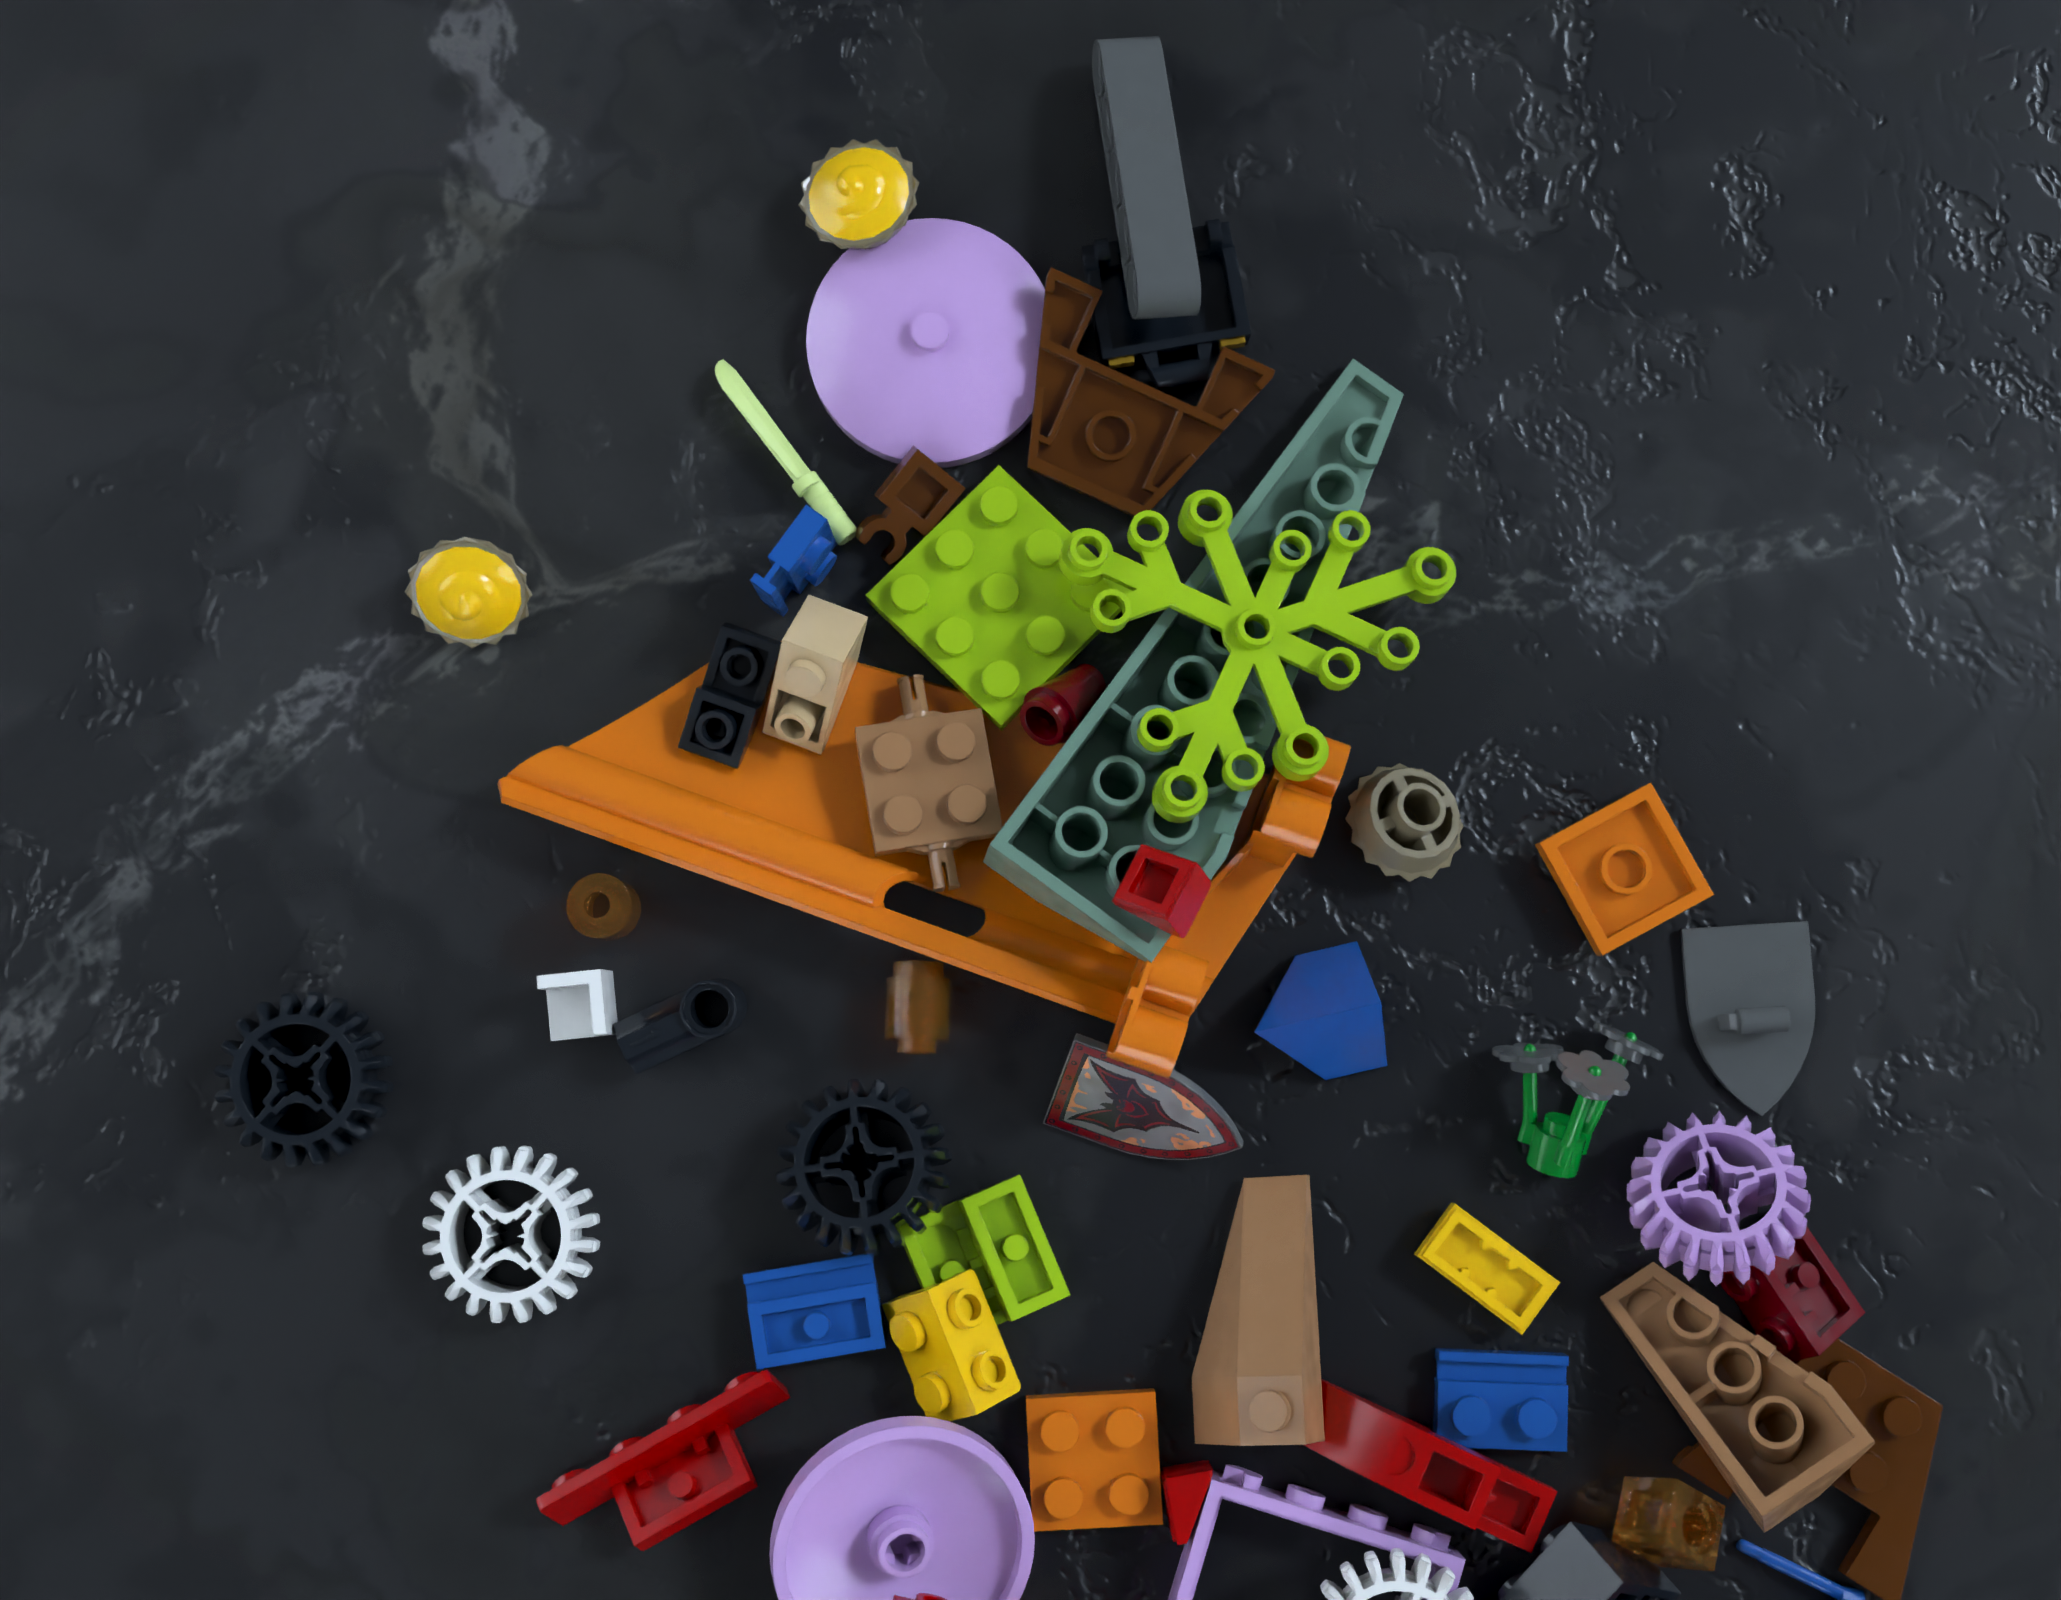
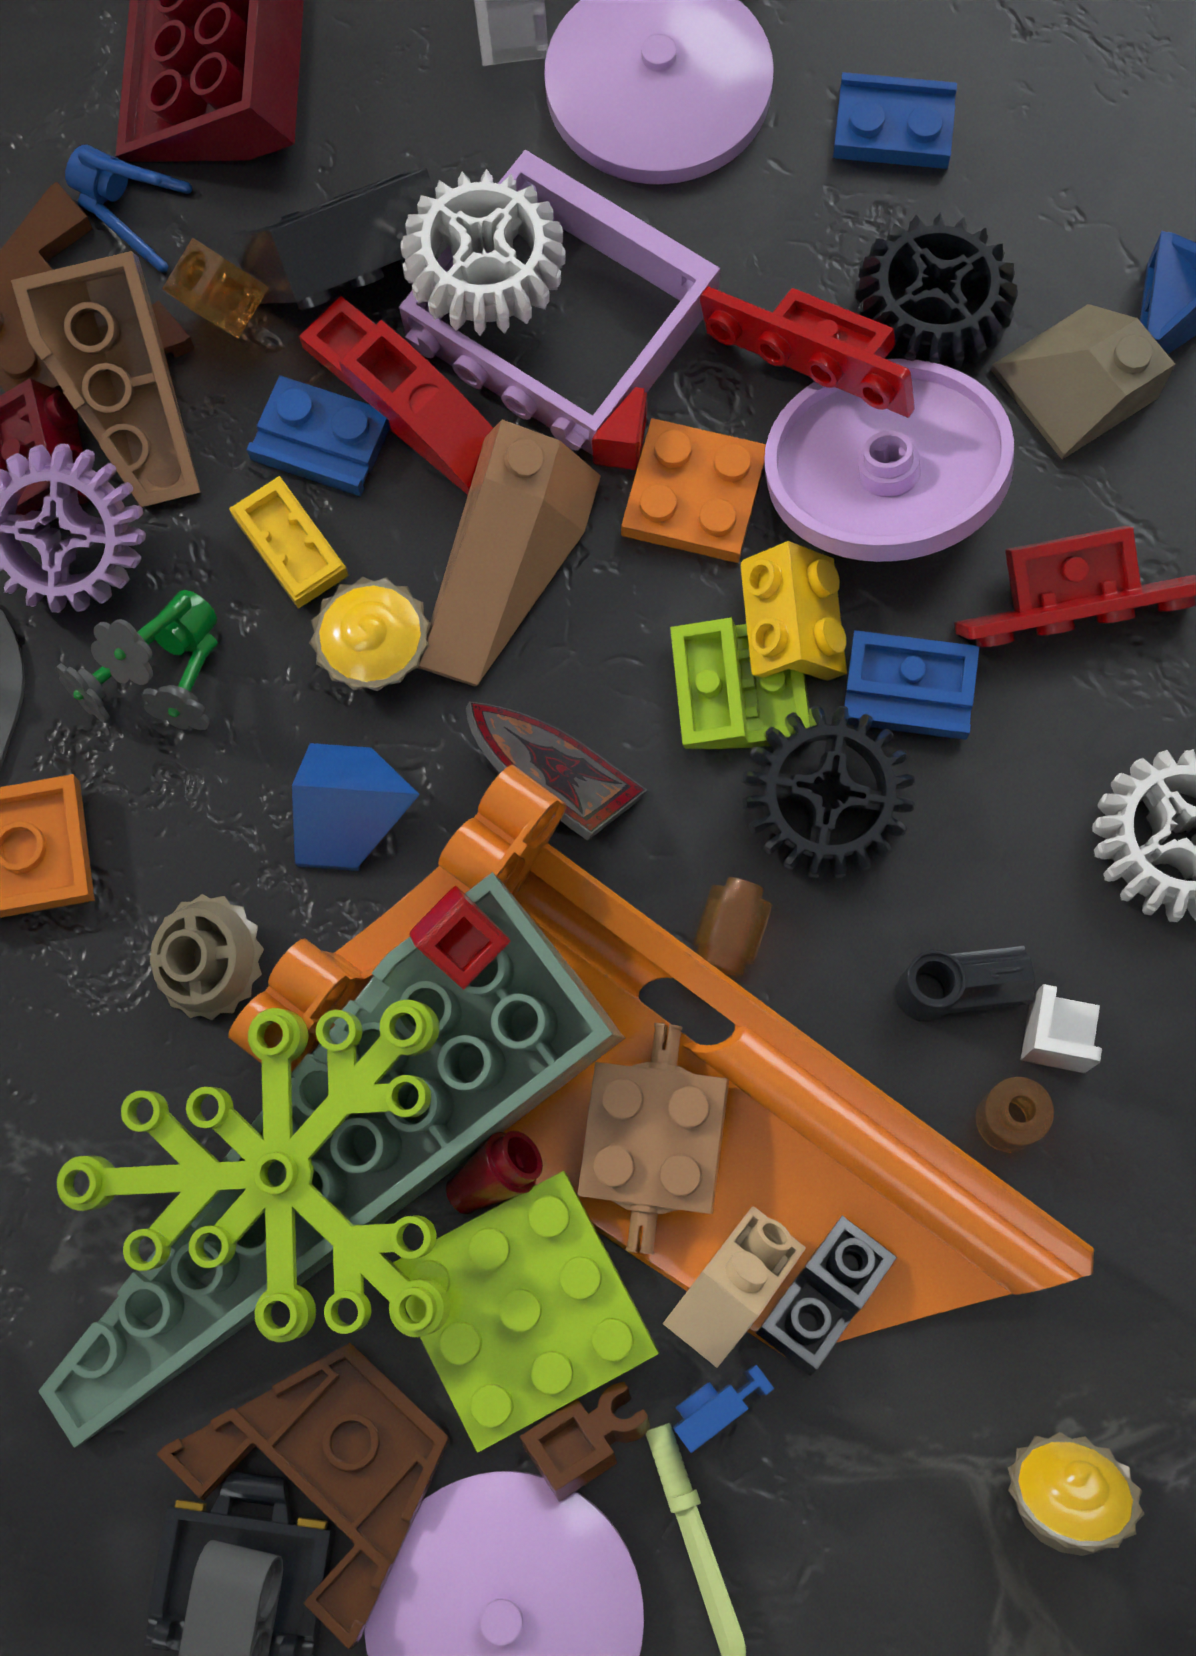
camera: 155 degrees left, 10 degrees down
none -> yellow piece [309,576,431,691]

